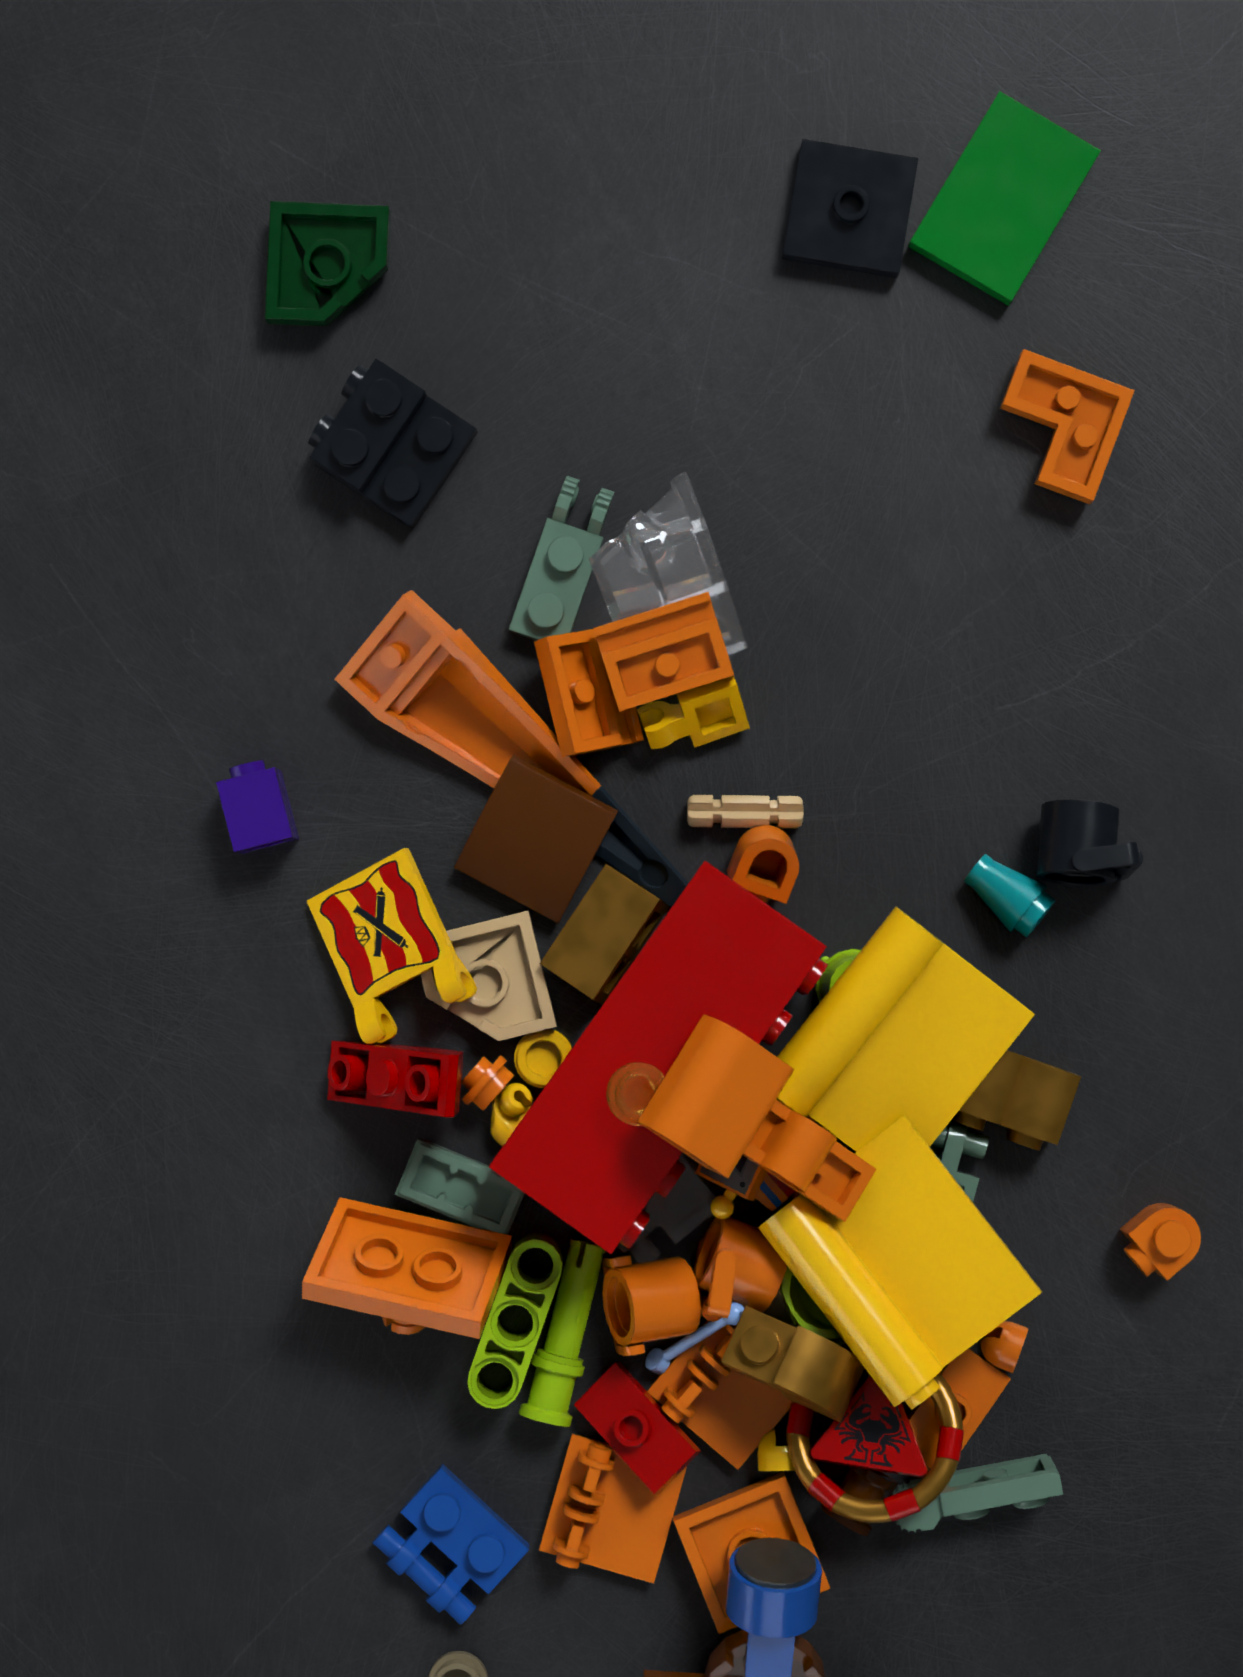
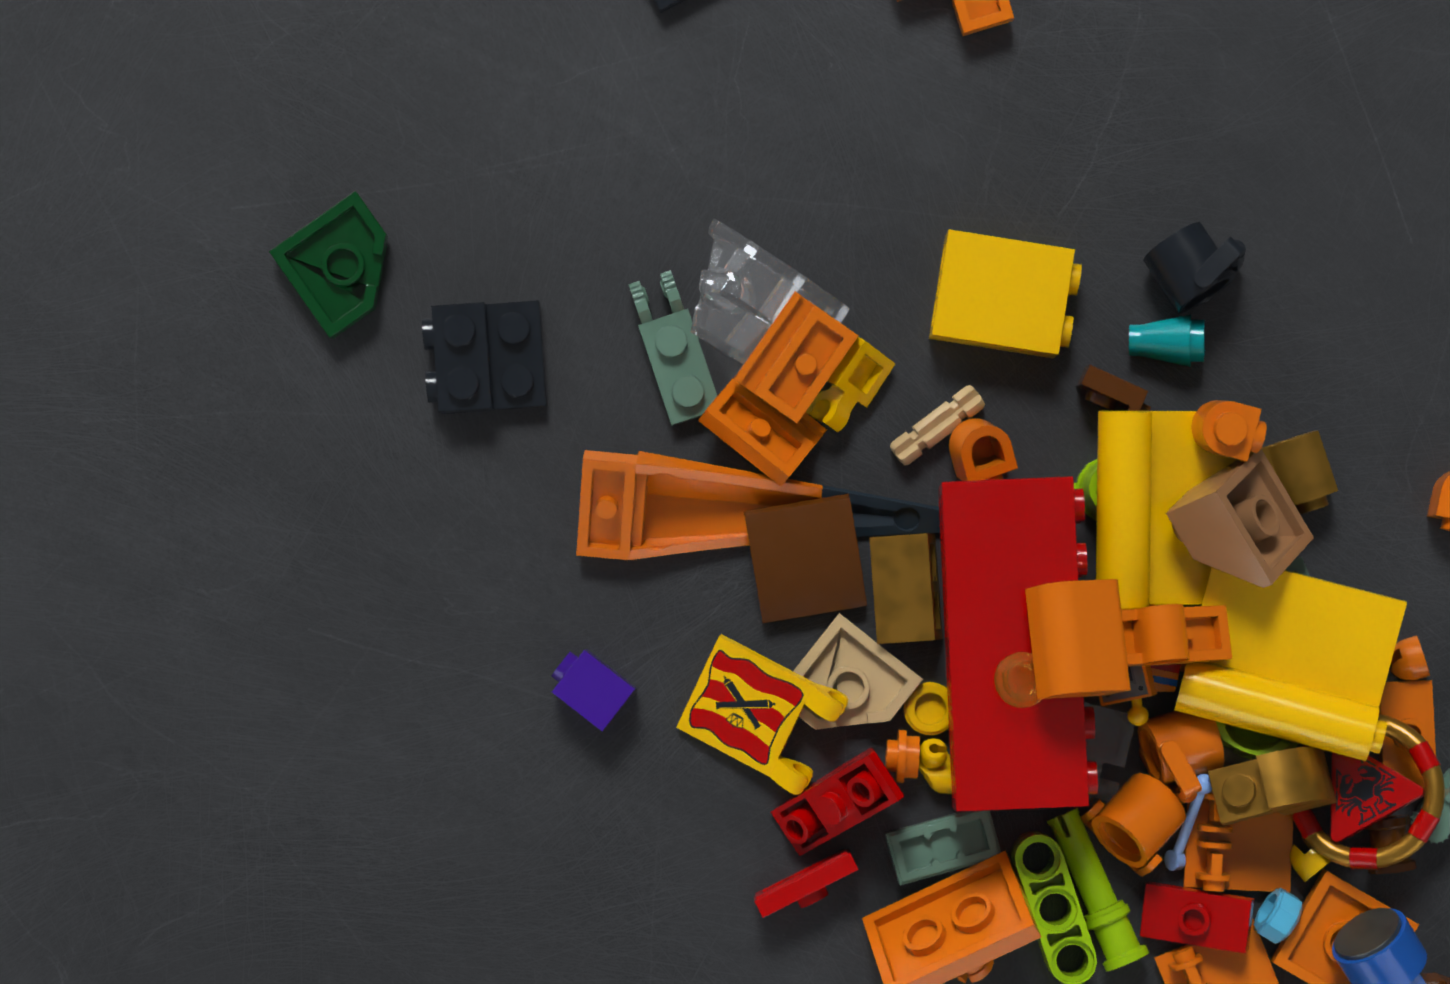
camera: 30 degrees left, 0 degrees up
none -> red plate [754,848,859,918]
none -> yellow brick [929,229,1082,359]
none -> reddish brown bracket [1076,365,1151,411]
none -> medium nougat slope [1166,449,1314,588]
none -> orange plate [1191,400,1267,462]
none -> medium azure tile [1253,887,1302,944]

